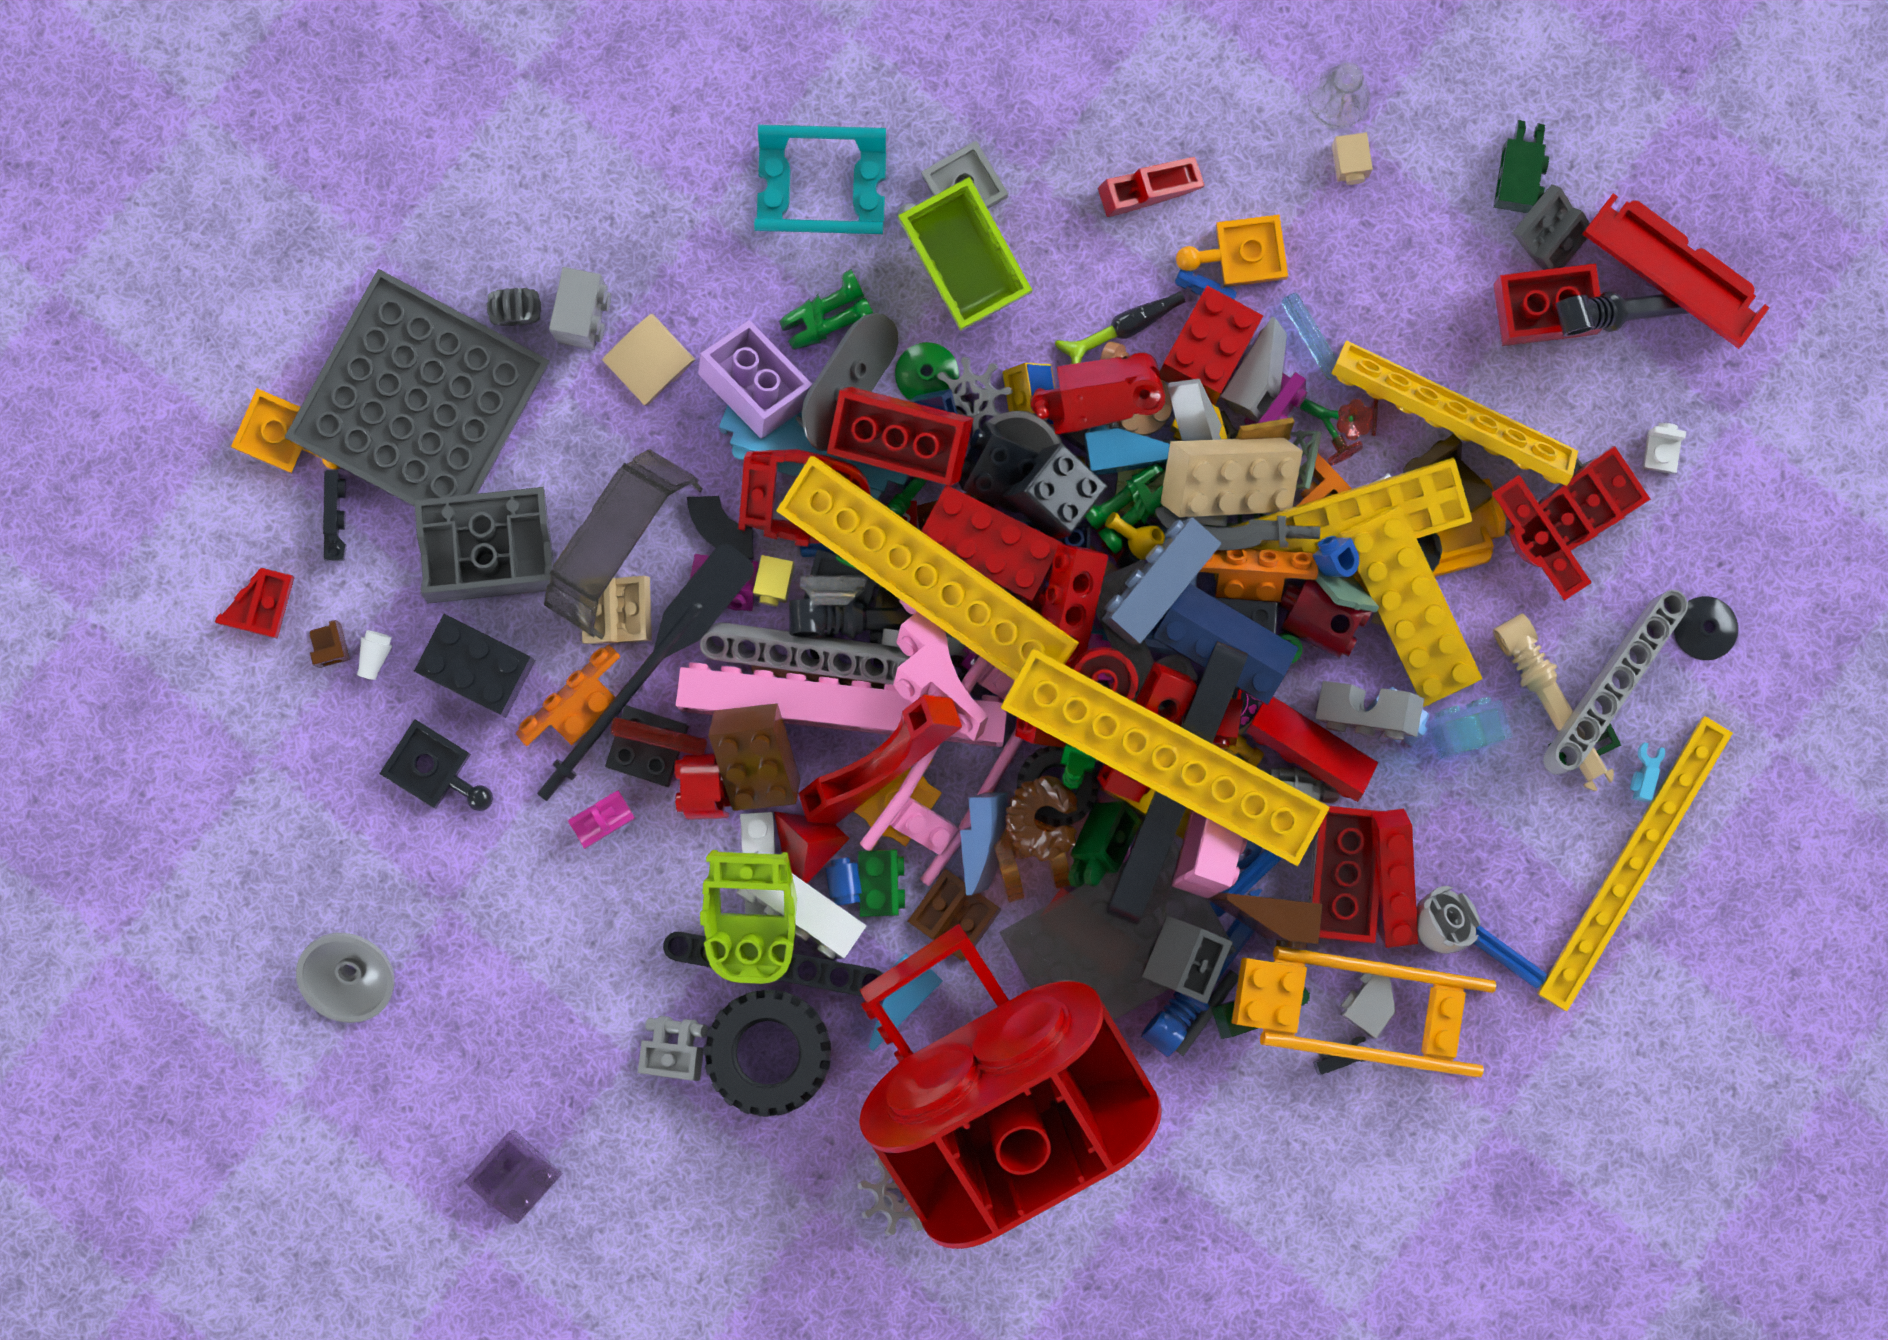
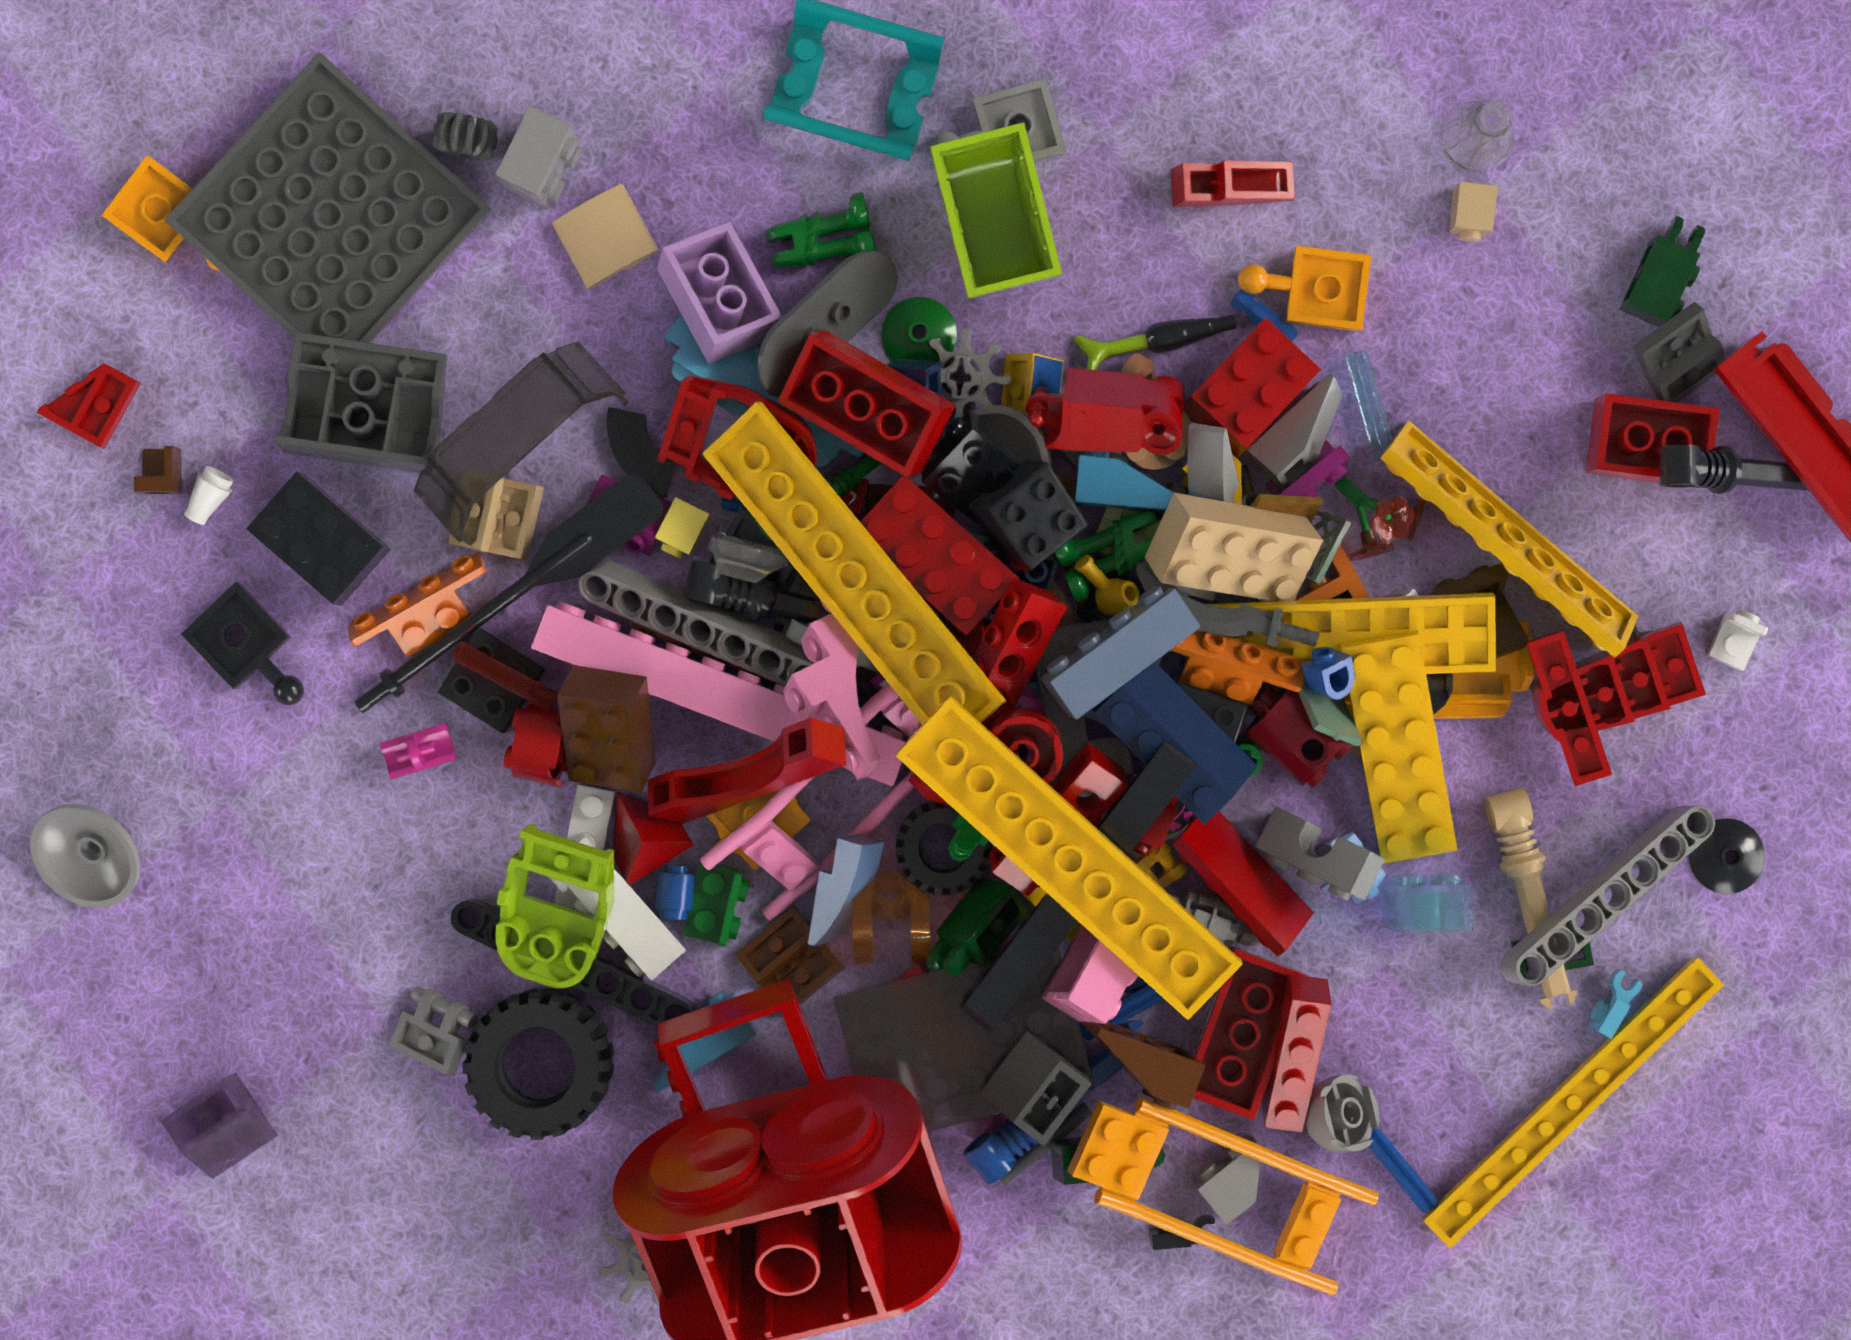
camera: 10 degrees right, 5 degrees up
black hinge [323,470,347,561] -> none
reddish brown piece [1005,776,1078,862] -> none

